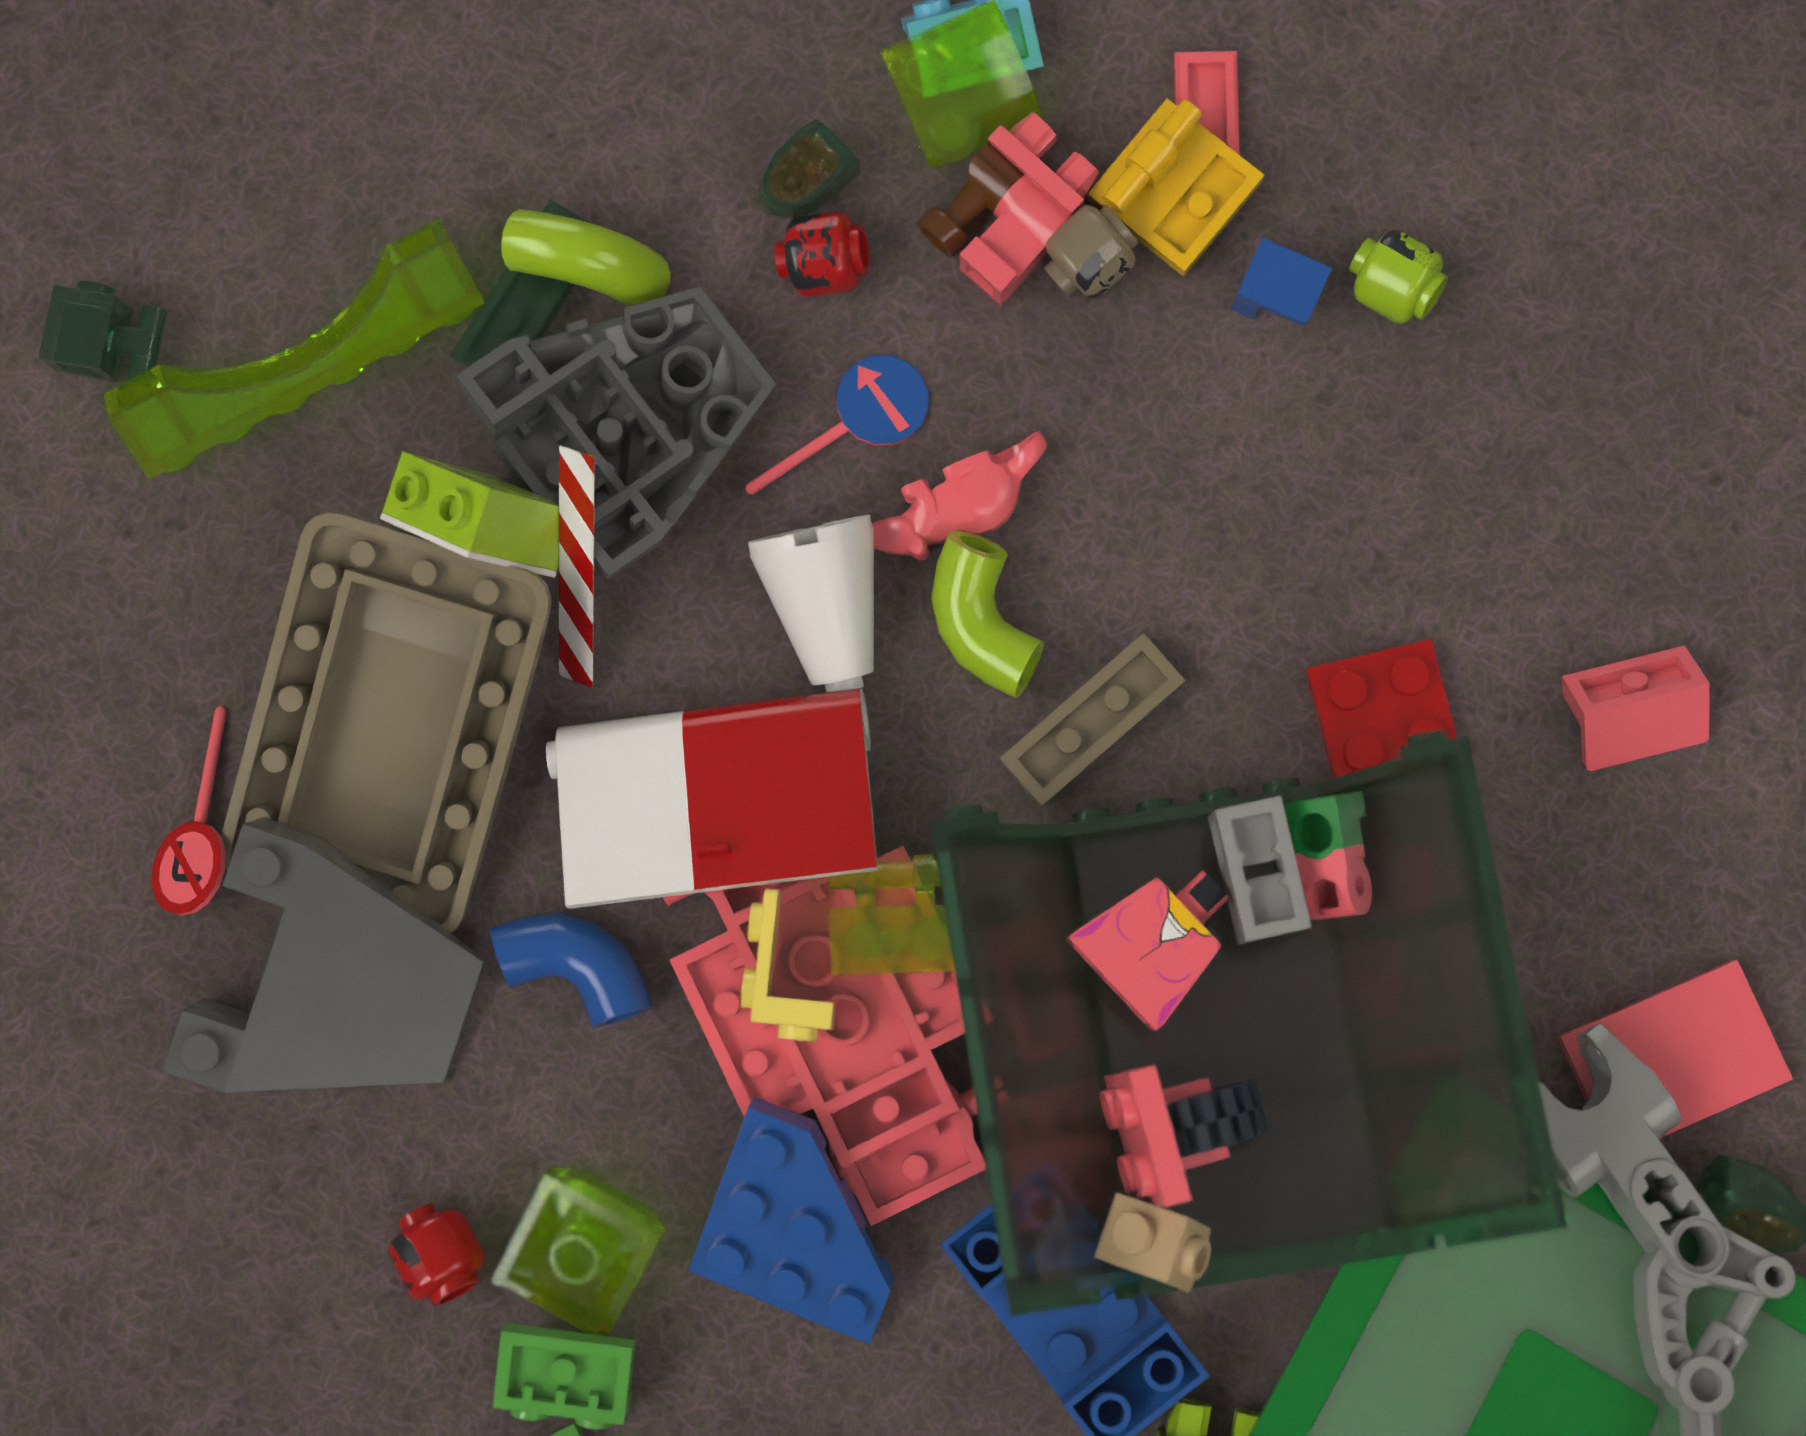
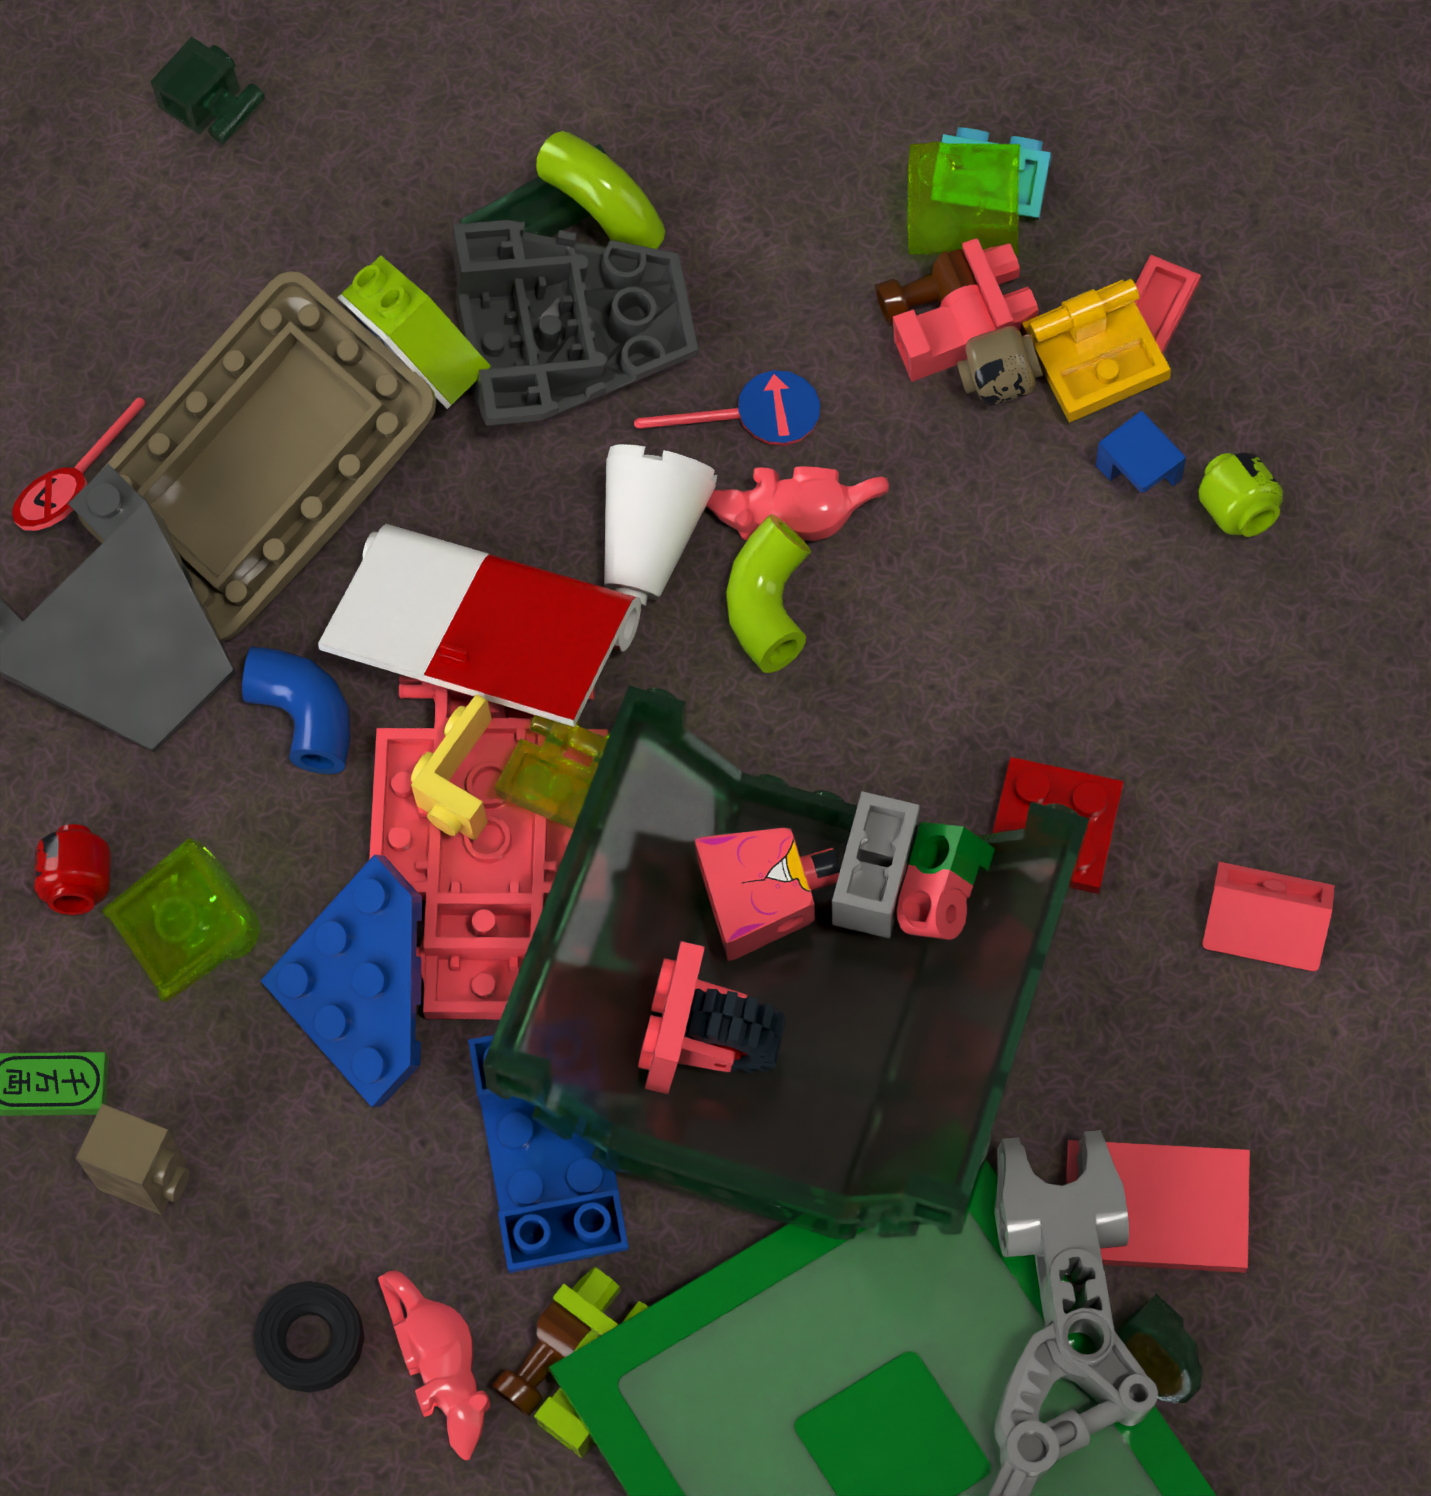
camera: 25 degrees right, 15 degrees down
clear neon green arch [104,218,485,480] -> none
bright green bracket [493,1323,636,1430] -> none
sticker [559,445,595,688] -> none
rock [758,119,860,218] -> none
red head [774,211,870,297] -> none
dark tan plate [999,633,1186,808] -> none
tan bracket [1095,1193,1211,1292] -> none

